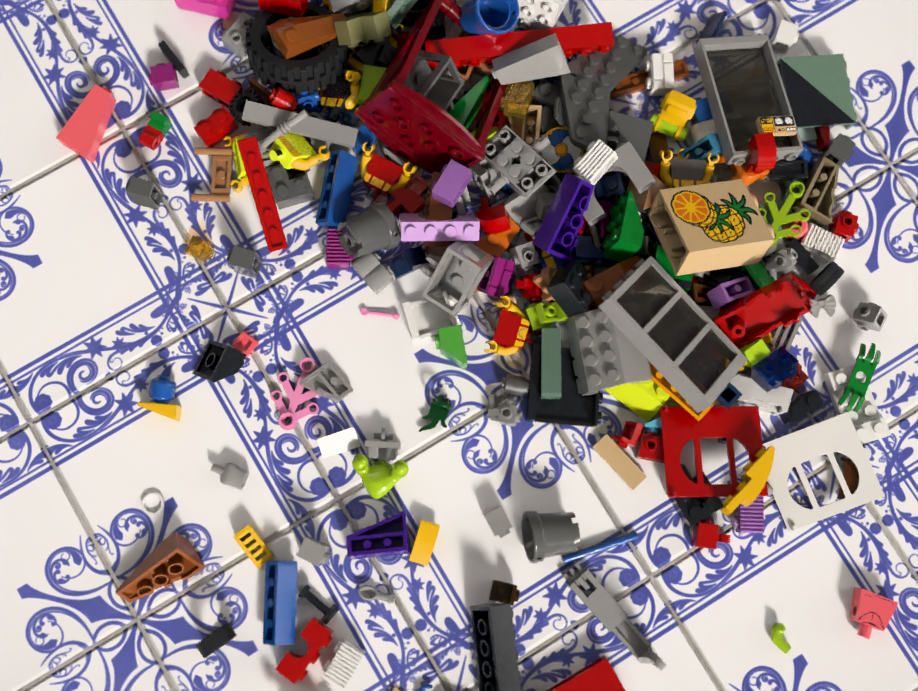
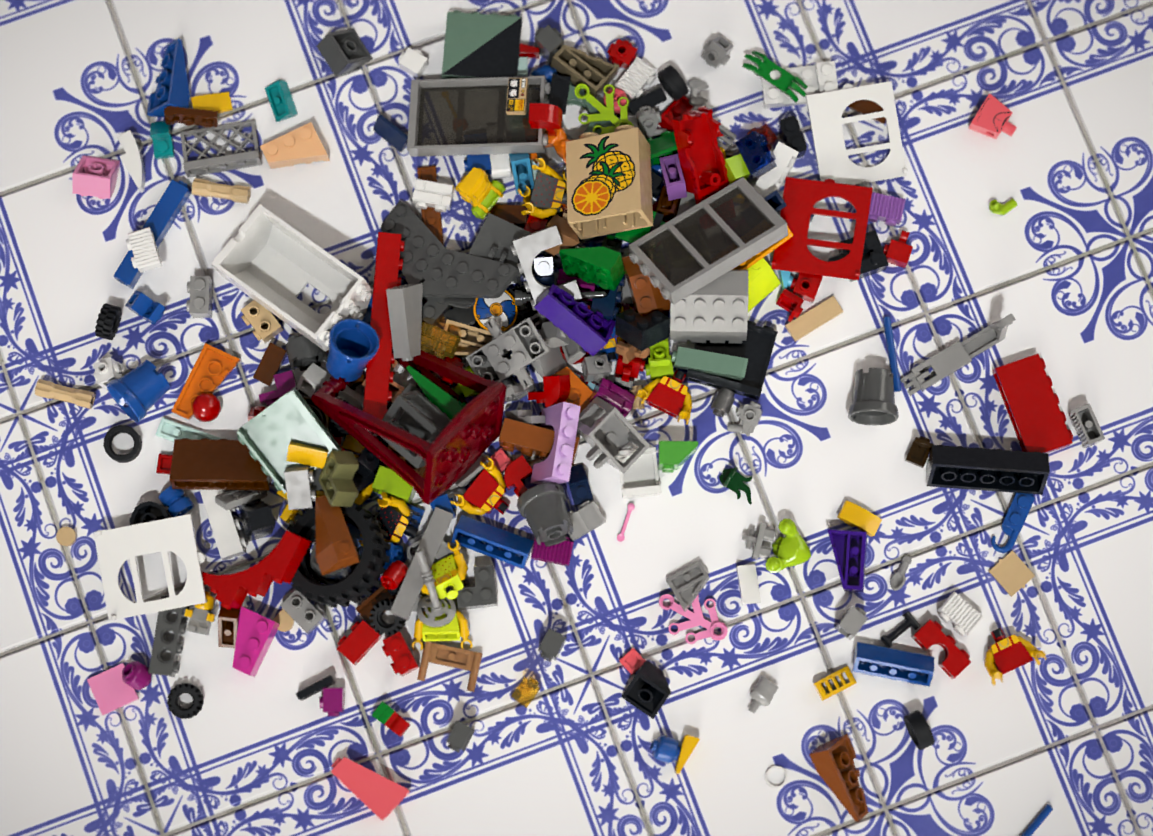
camera: 75 degrees left, 0 degrees up
red tile [237,136,288,252] -> none
medium lavender brick [431,159,472,209] -> none
light grey brick [483,506,513,538] -> none
white brick [572,139,618,185] -> none
yellow slope [720,445,775,515] -> none

